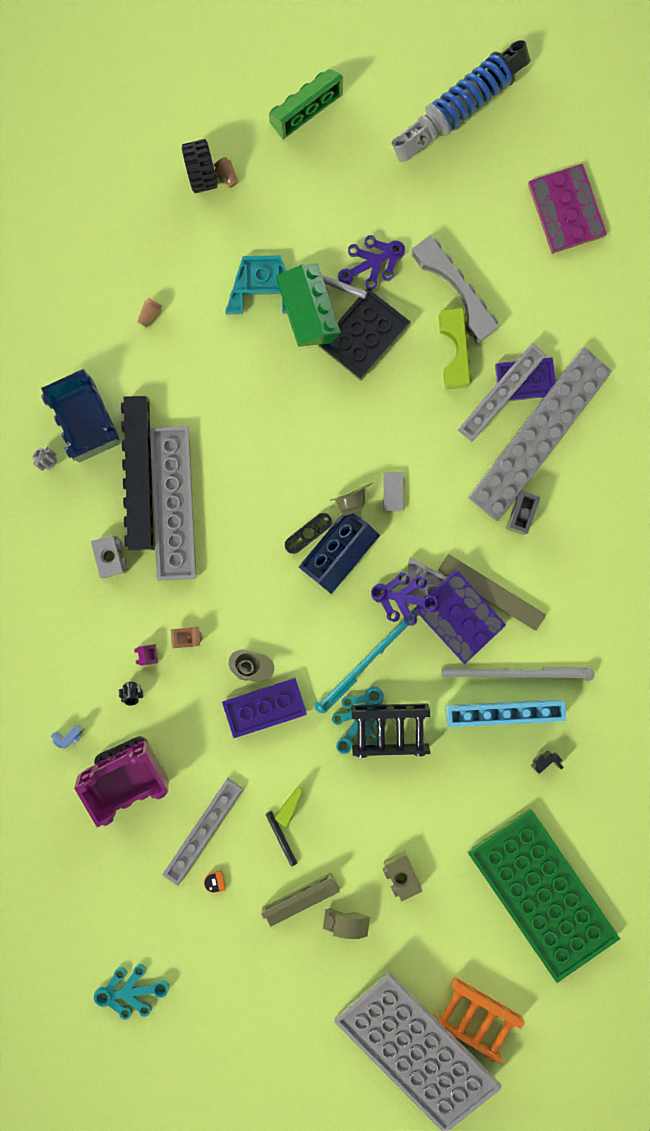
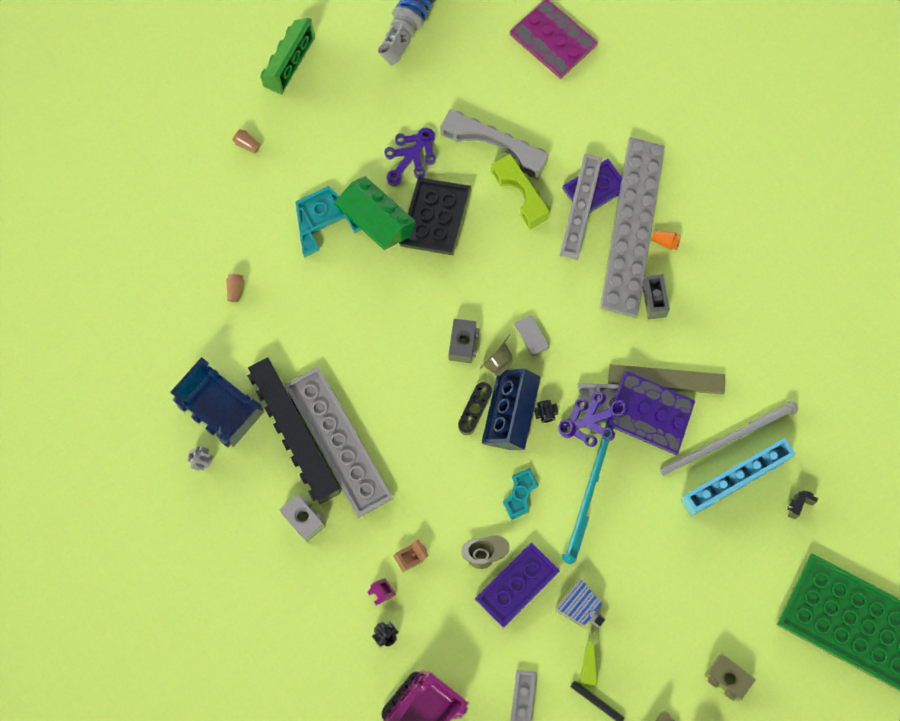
camera: 25 degrees left, 15 degrees down
medium blue bracket [51,724,84,749] -> none
black tyre [181,139,218,194] -> none
light grey bar [322,275,368,299] -> none
teal plant [332,686,386,754] -> none
black fence [351,703,430,758] -> none
none -> dark grey brick [448,319,480,363]
none -> teal tile [503,468,538,520]
none -> black gear [534,400,559,423]
none -> torso [555,579,606,629]
none -> orange cone [652,230,681,250]

